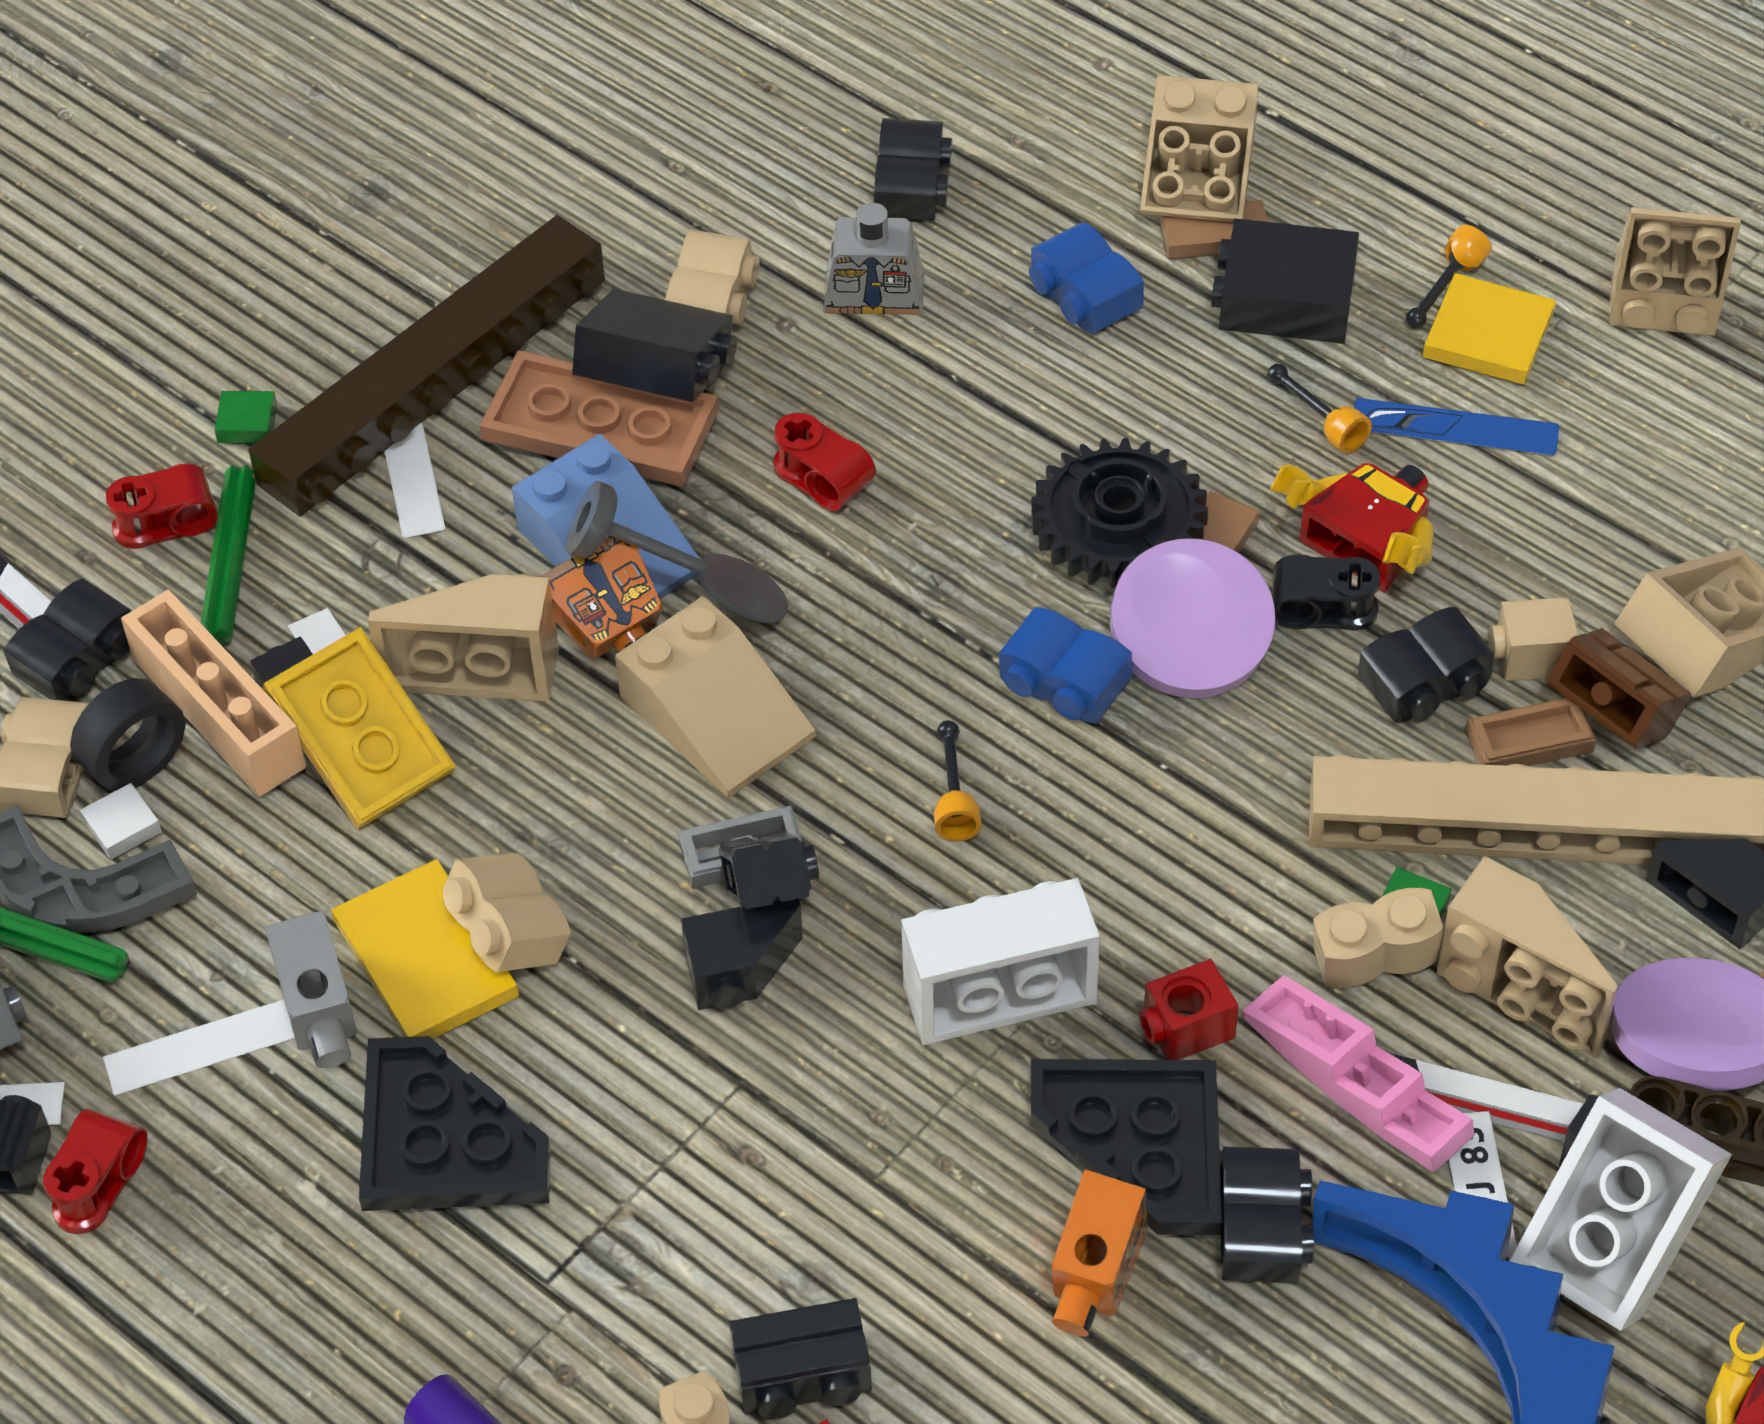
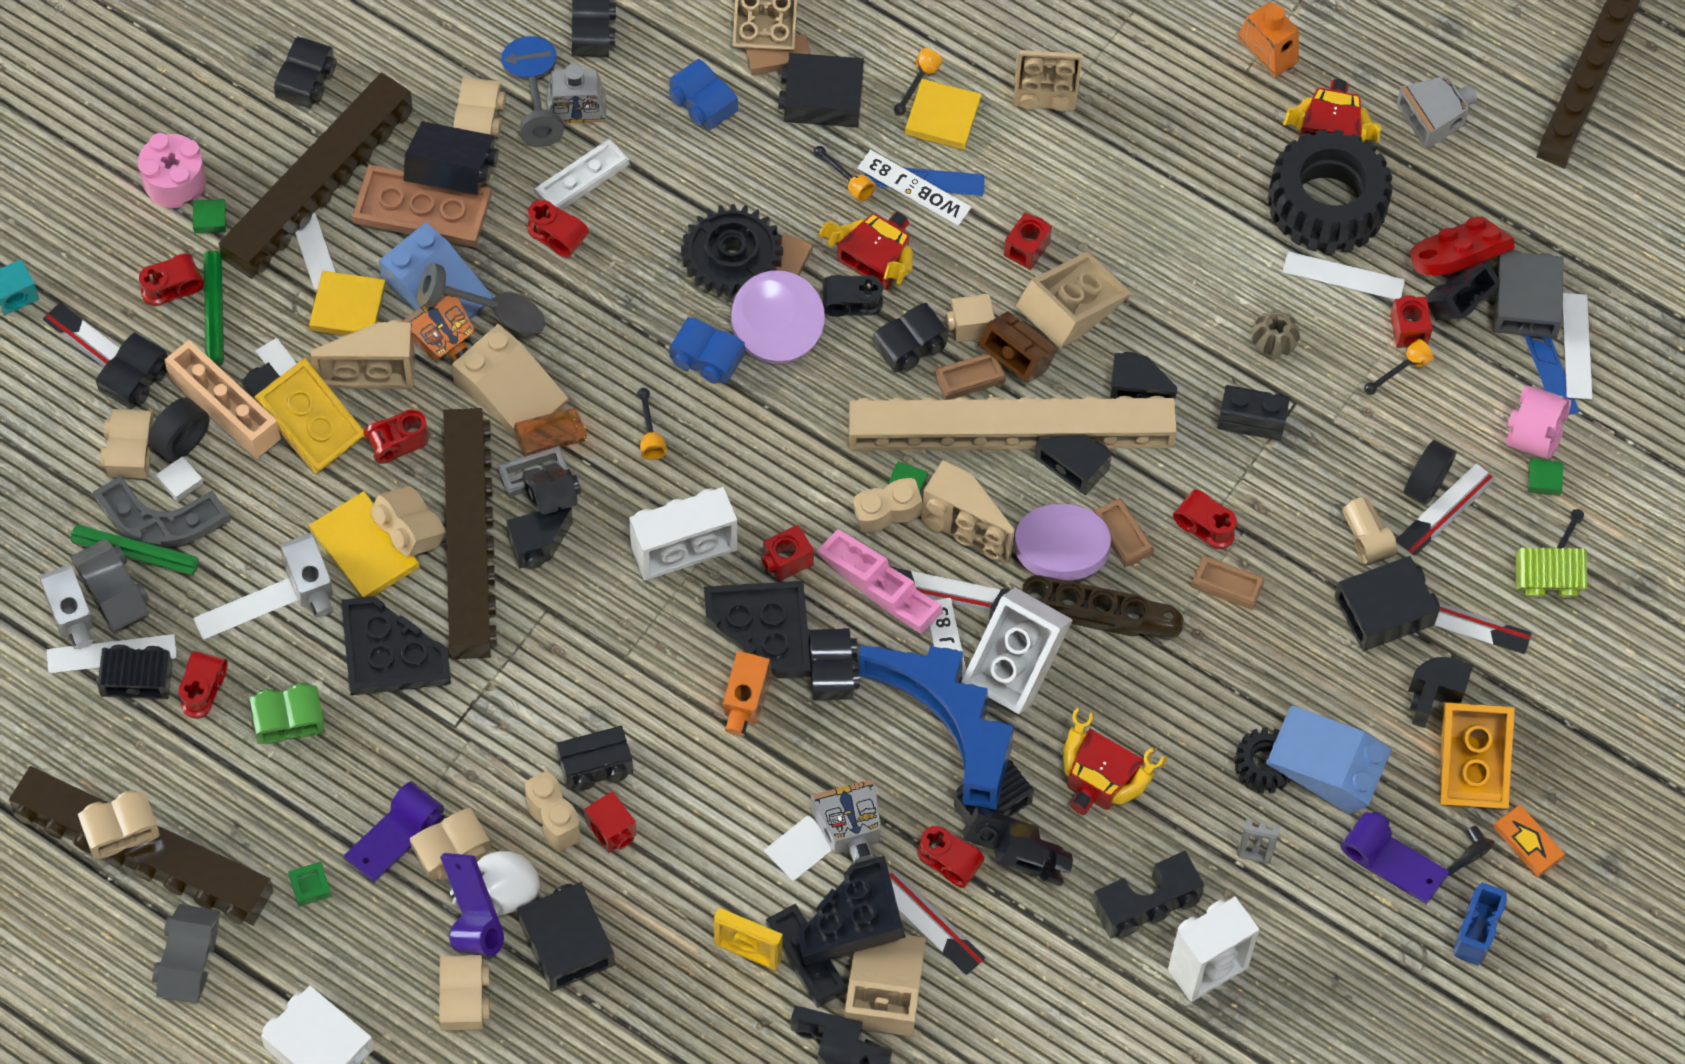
camera: 10 degrees left, 10 degrees up
none -> bright pink brick [138,133,206,208]
none -> bright green brick [250,683,325,744]
none -> black brick [274,36,337,109]
none -> yellow tile [309,271,386,336]
none -> red piece [363,409,430,464]
none -> dark brown brick [443,408,497,660]
none -> piece [501,36,564,147]
none -> clear orange tile [514,407,587,456]
none -> white tile [535,138,629,210]
none -> white sticker [857,149,971,226]
none -> red brick [1004,212,1052,270]

